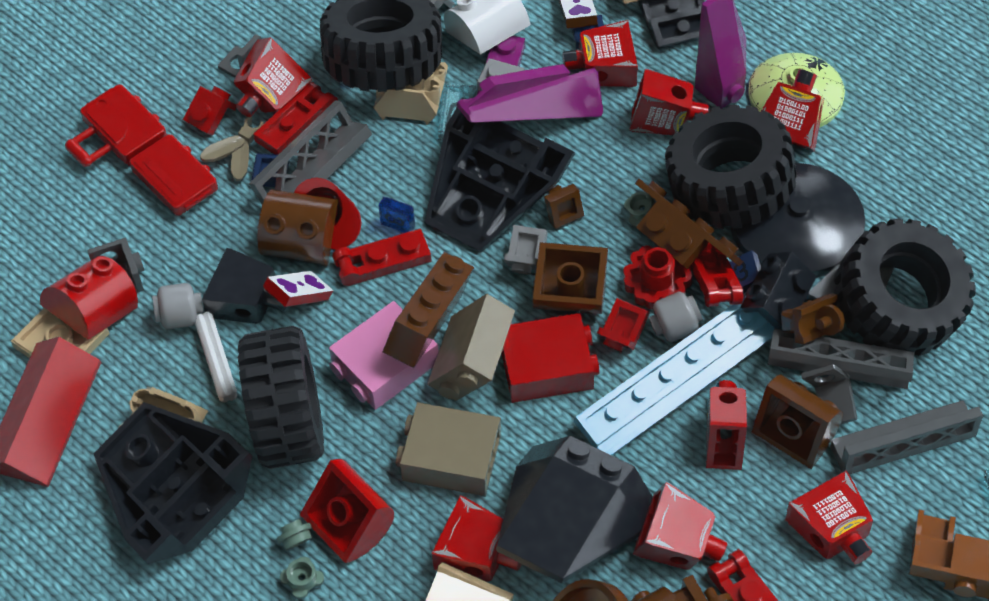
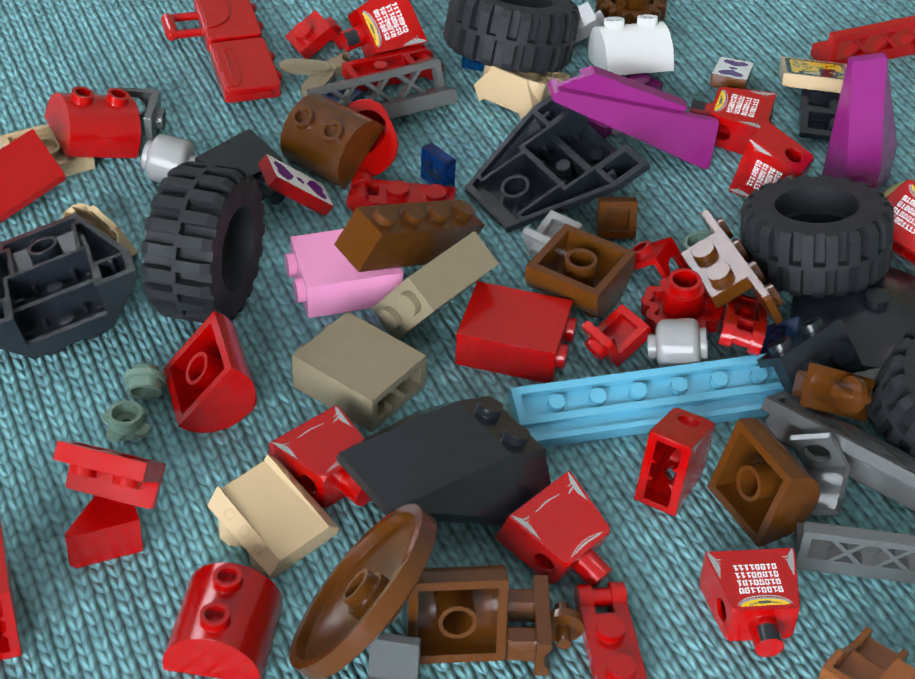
camera: 20 degrees right, 15 degrees down
none -> red bracket [631,237,689,278]

